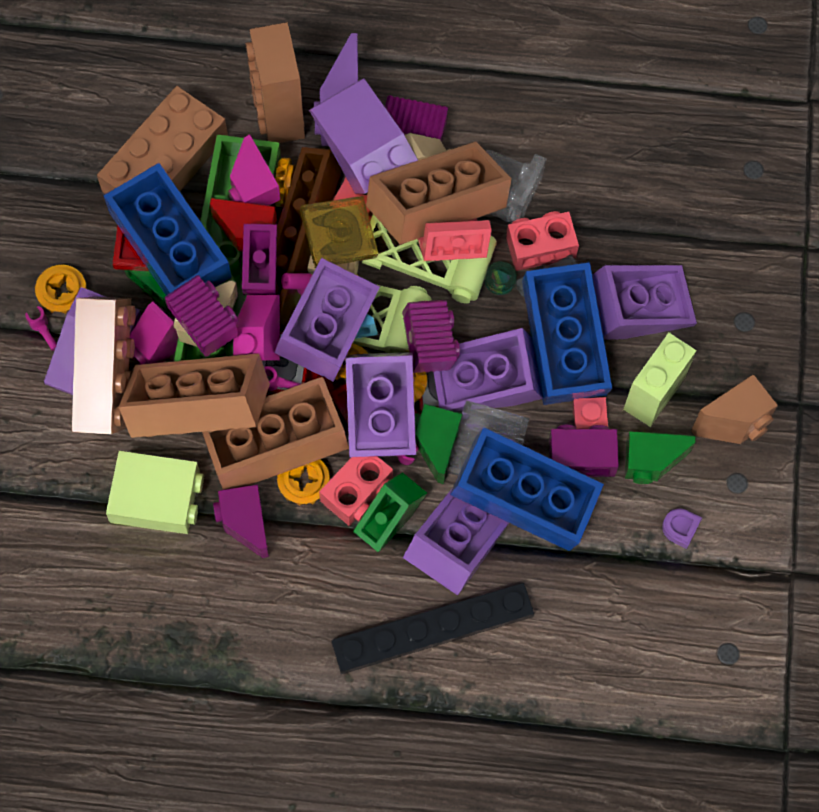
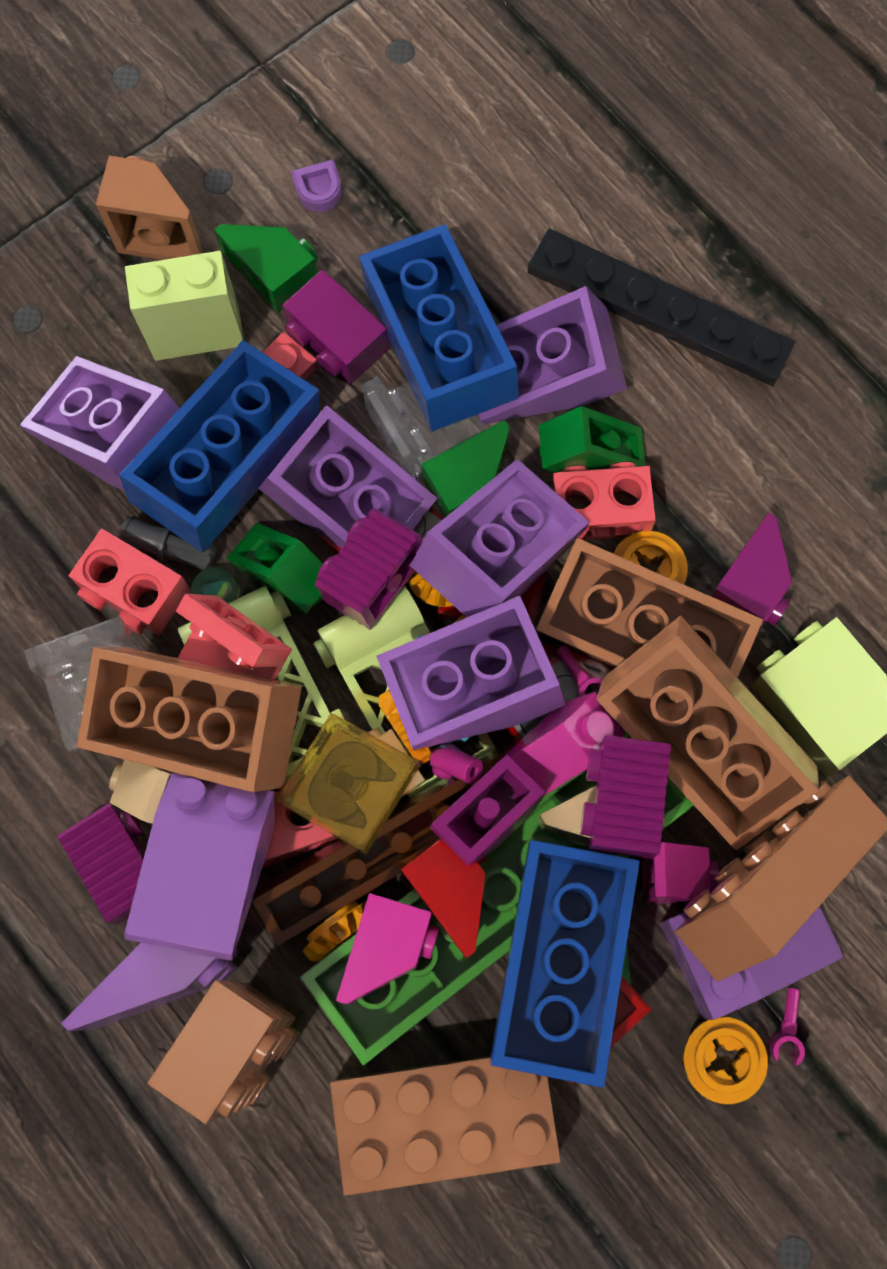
camera: 130 degrees left, 5 degrees up
none -> green slope [226,523,323,614]

